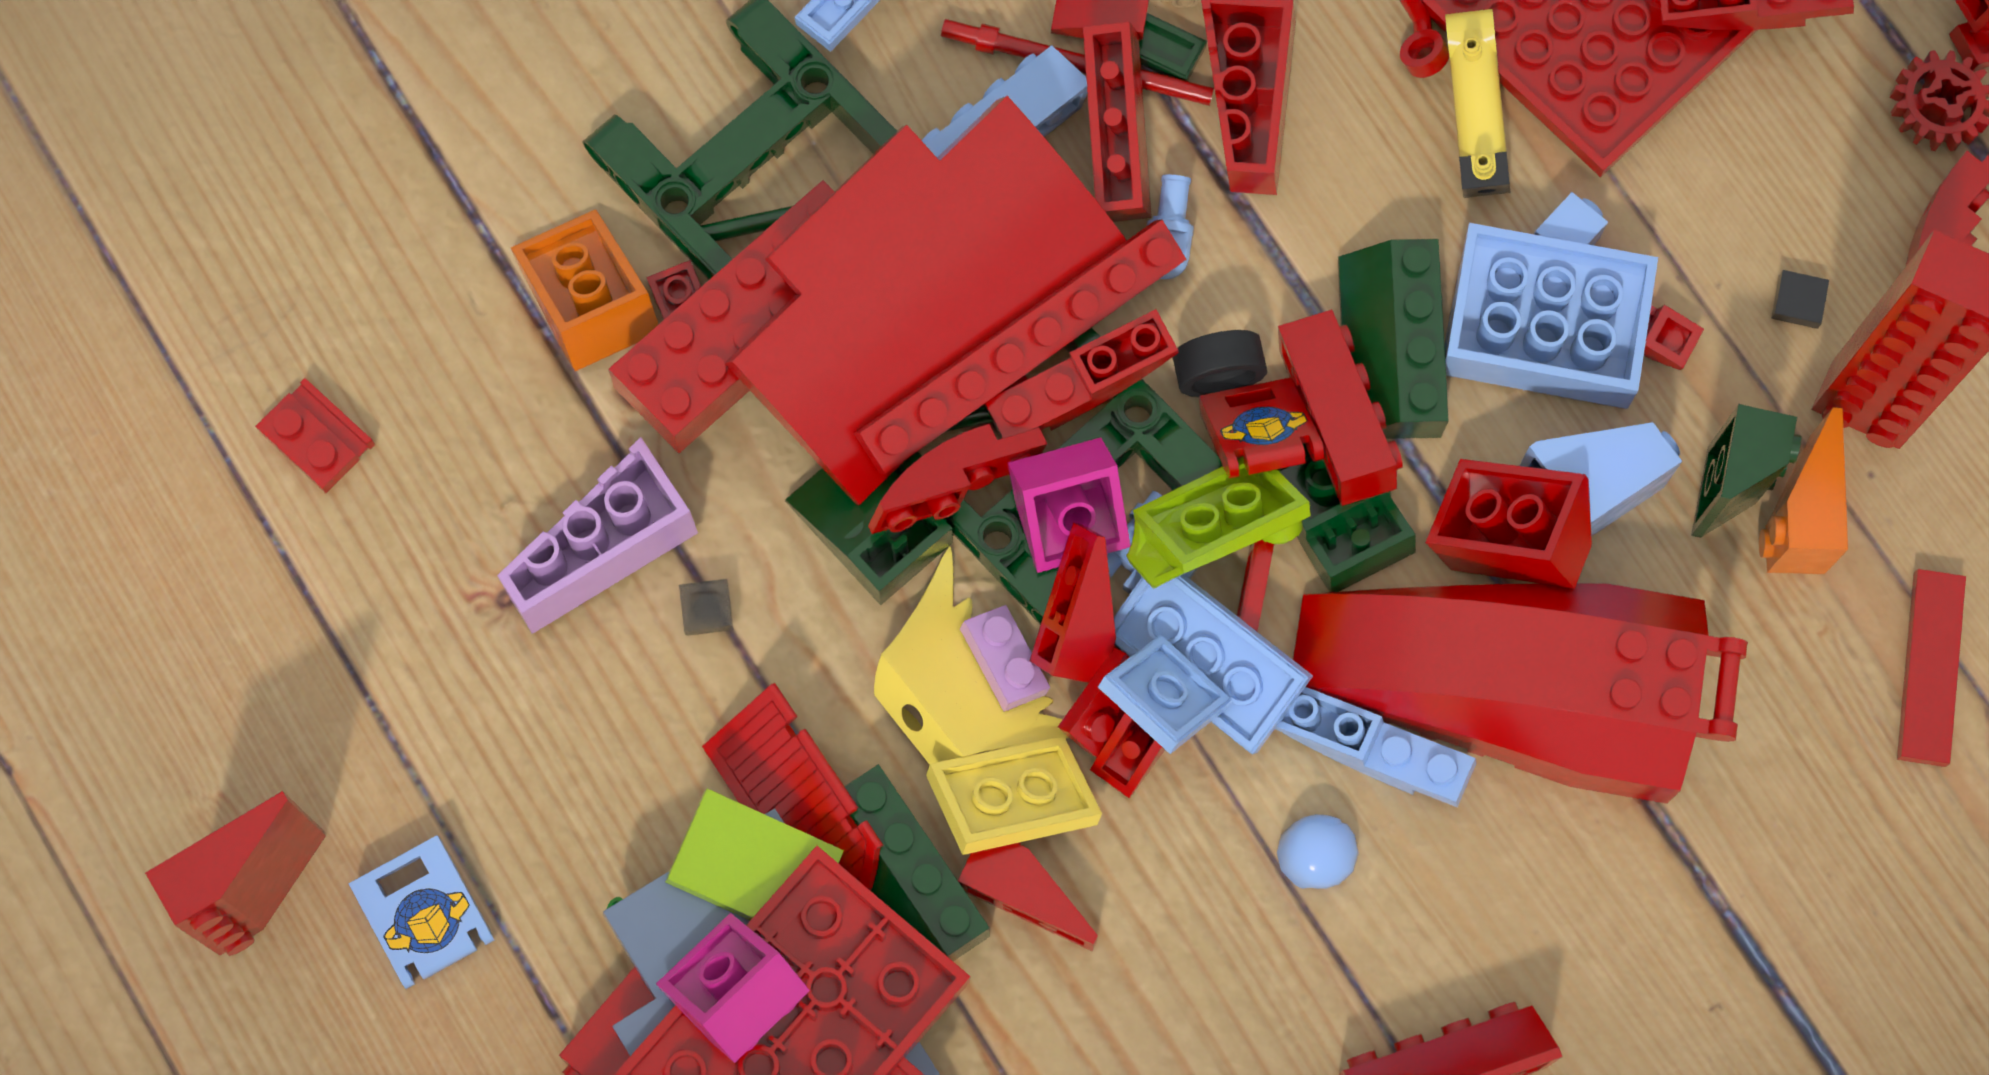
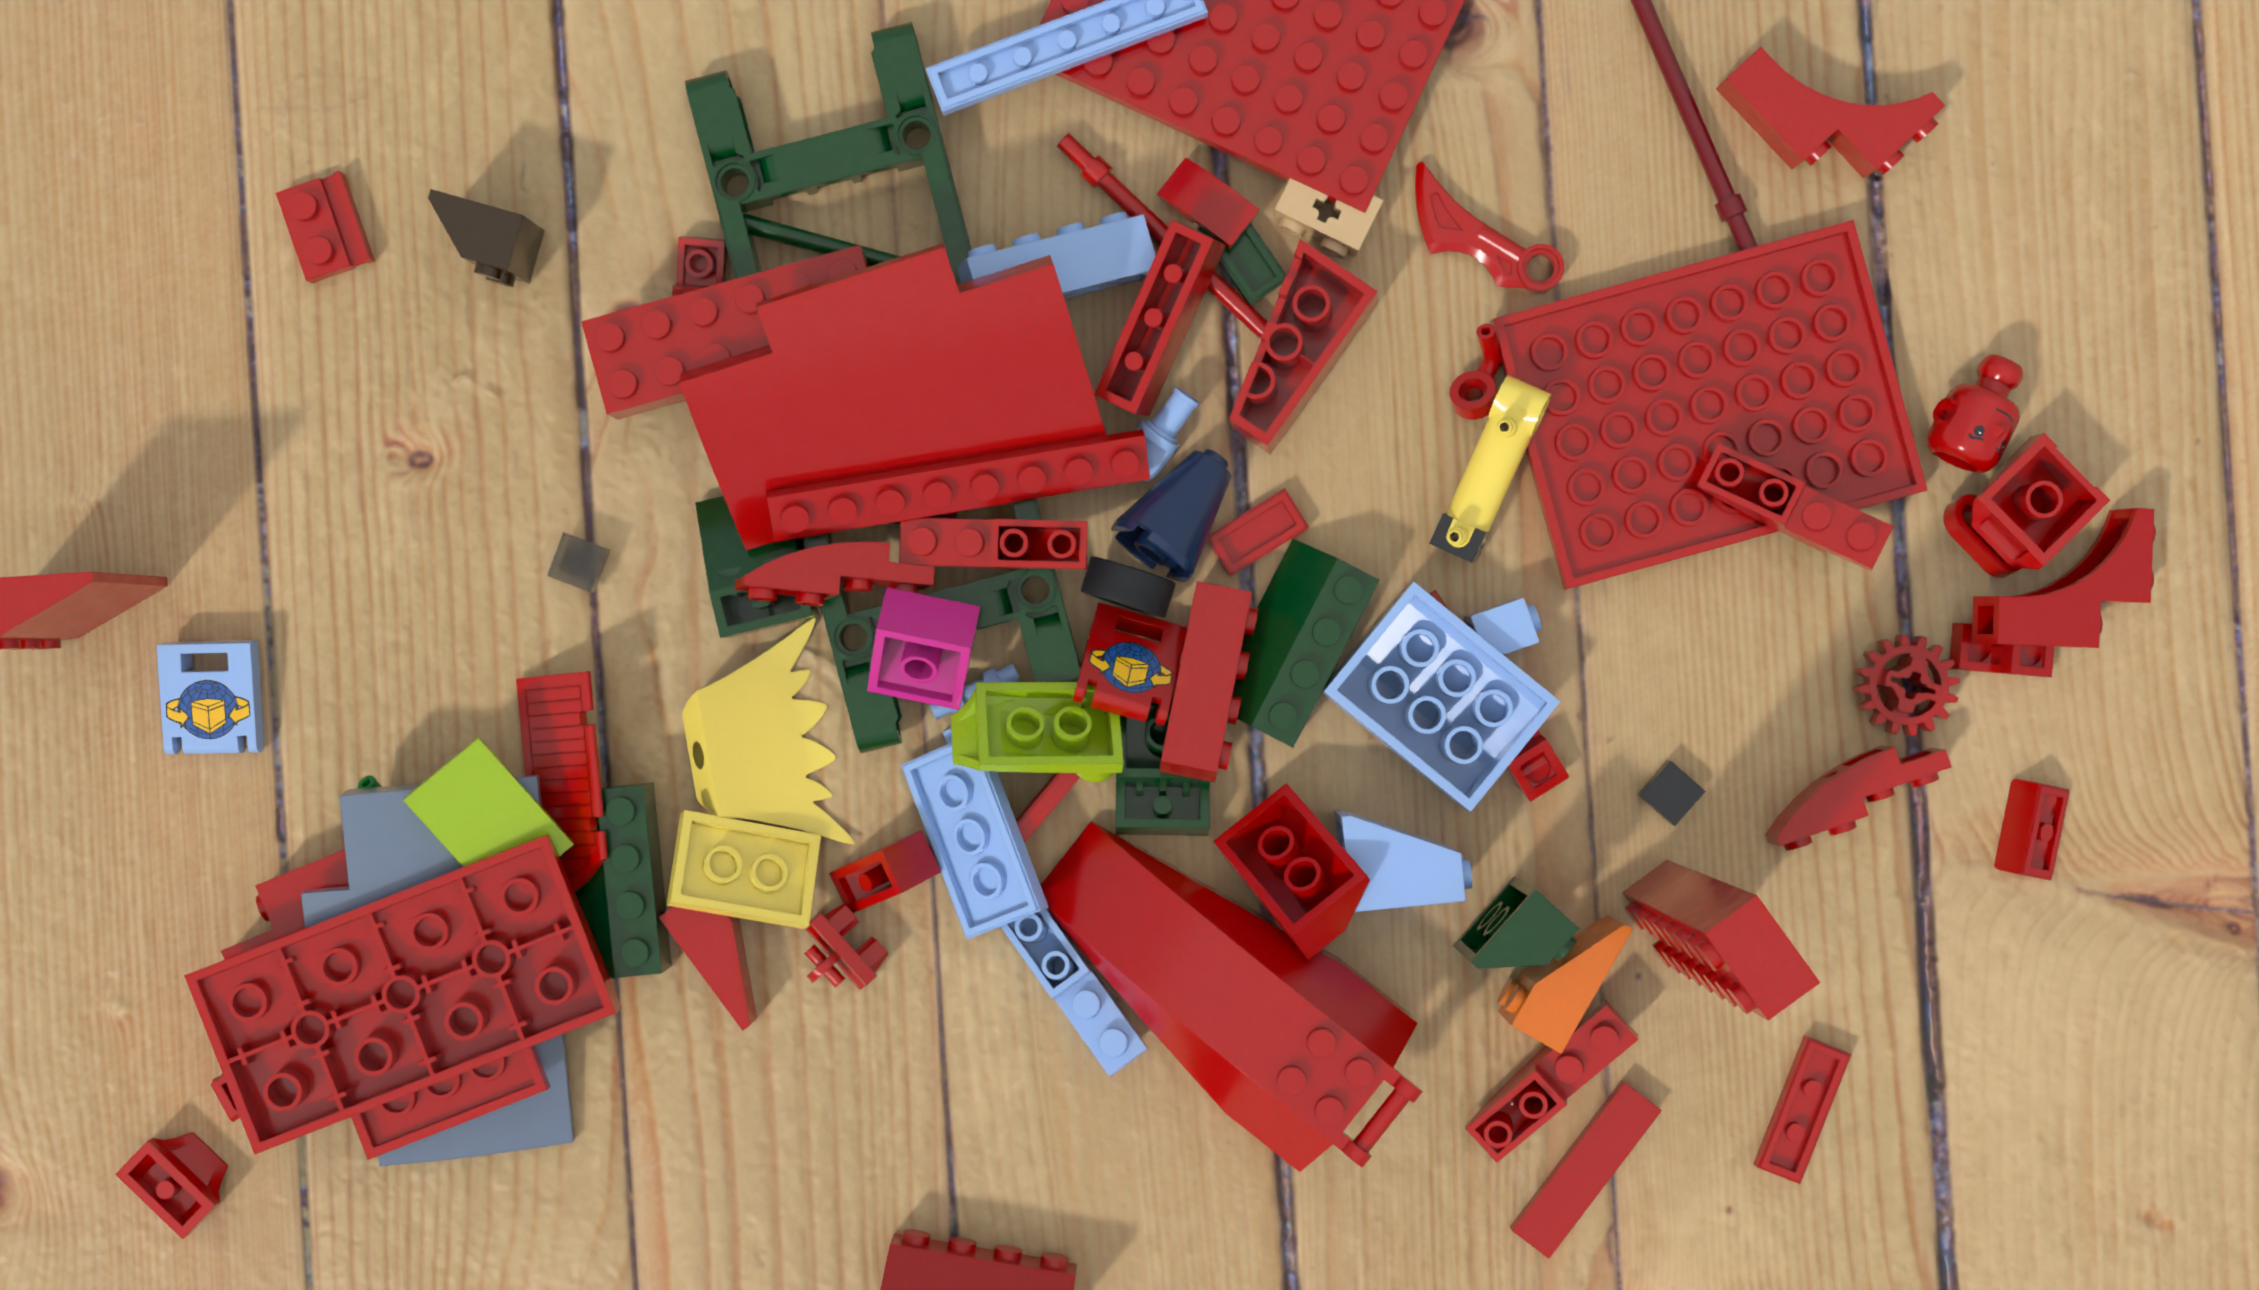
camera: 30 degrees right, 15 degrees up
lavender wedge [497,437,698,634] -> none
orange slope [511,209,659,371] -> none
dark pink slope [656,913,810,1063] -> none
lavender plate [960,605,1050,712] -> none
red slope [1029,522,1116,683] -> none
red plate [1058,648,1130,757] -> none
light blue tile [1098,634,1232,754] -> none
light blue hair [1277,814,1359,889] -> none
none -> dark brown slope [428,189,545,288]
none -> red hips [804,904,888,990]
none -> dark blue cone [1111,449,1231,583]
none -> red tile [1207,488,1309,577]
none -> red slope [1465,1000,1638,1163]

